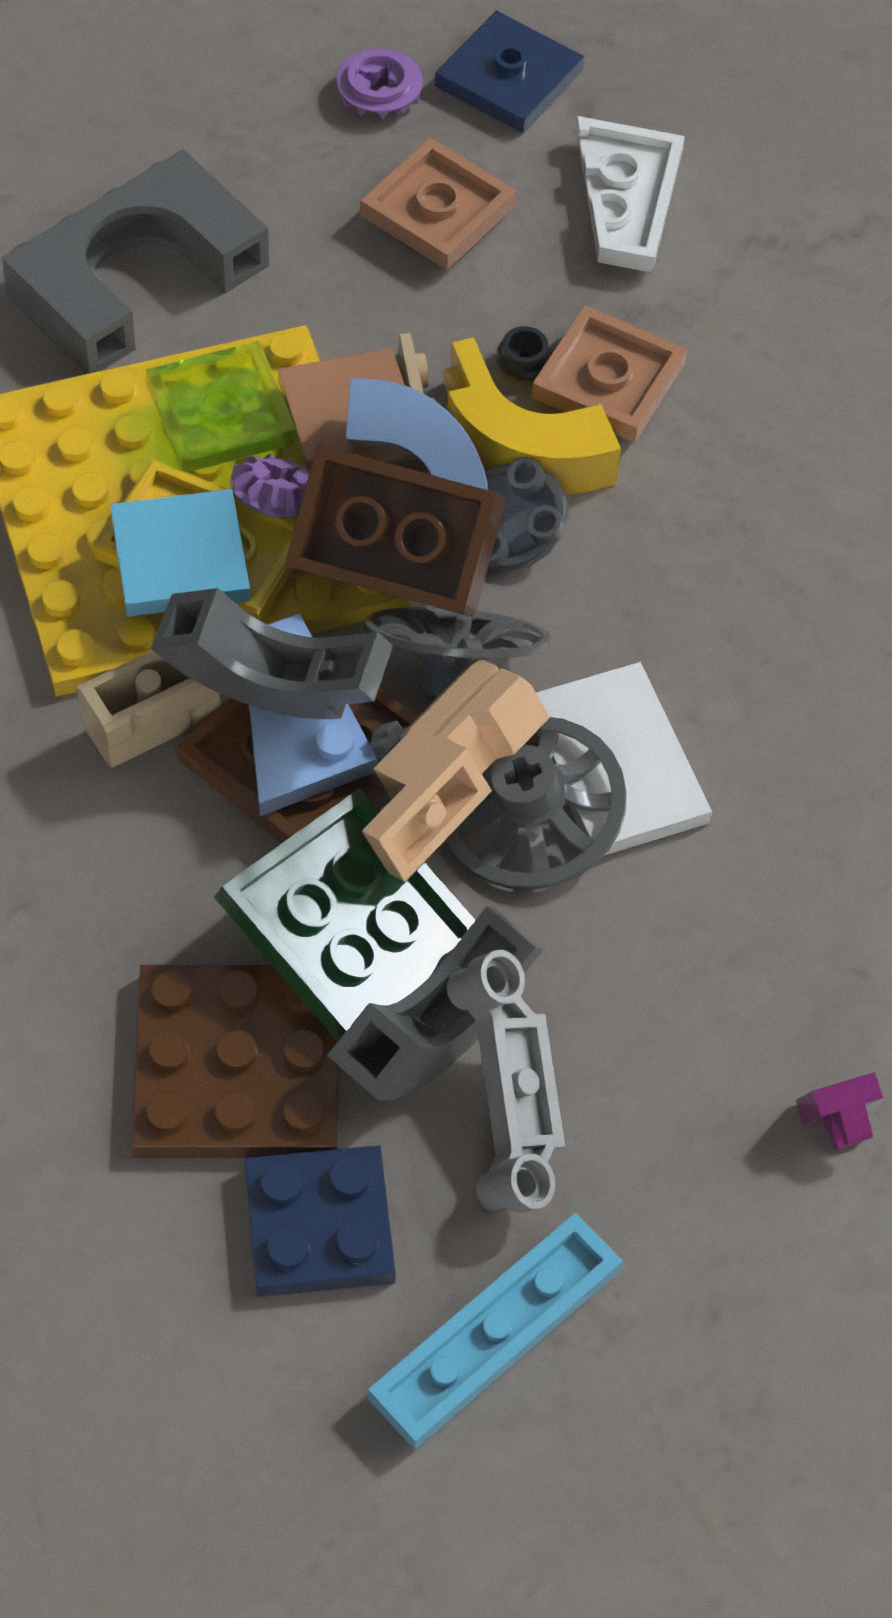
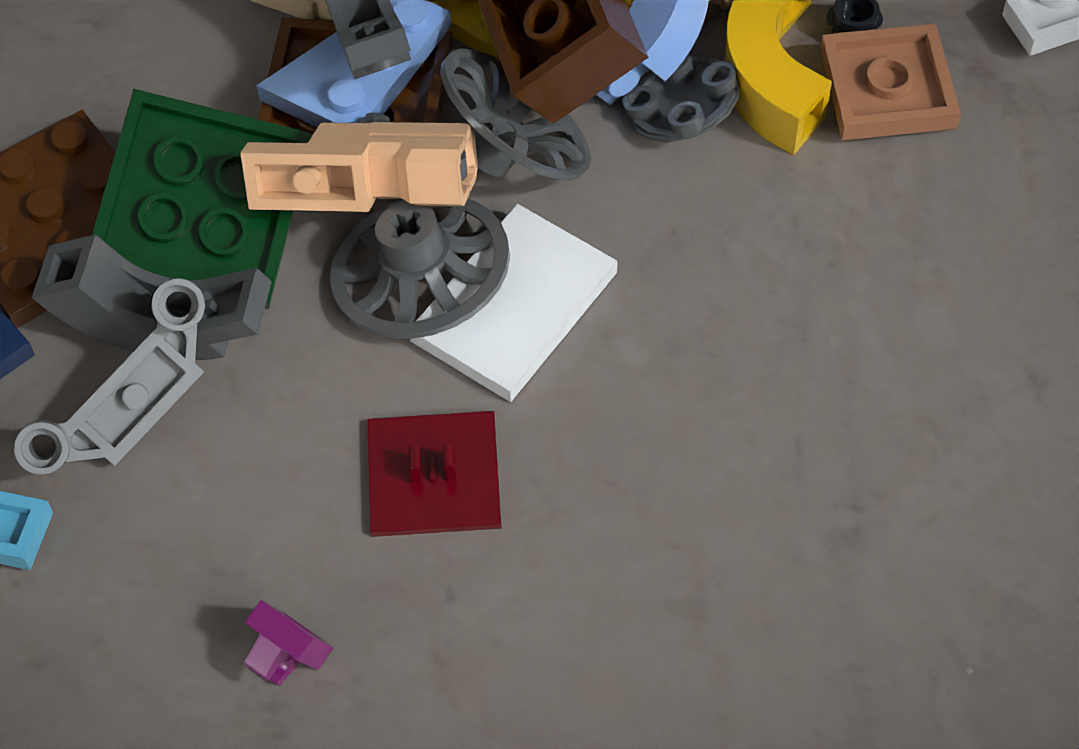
camera: 60 degrees right, 0 degrees up
none -> dark red piece [367,411,502,537]

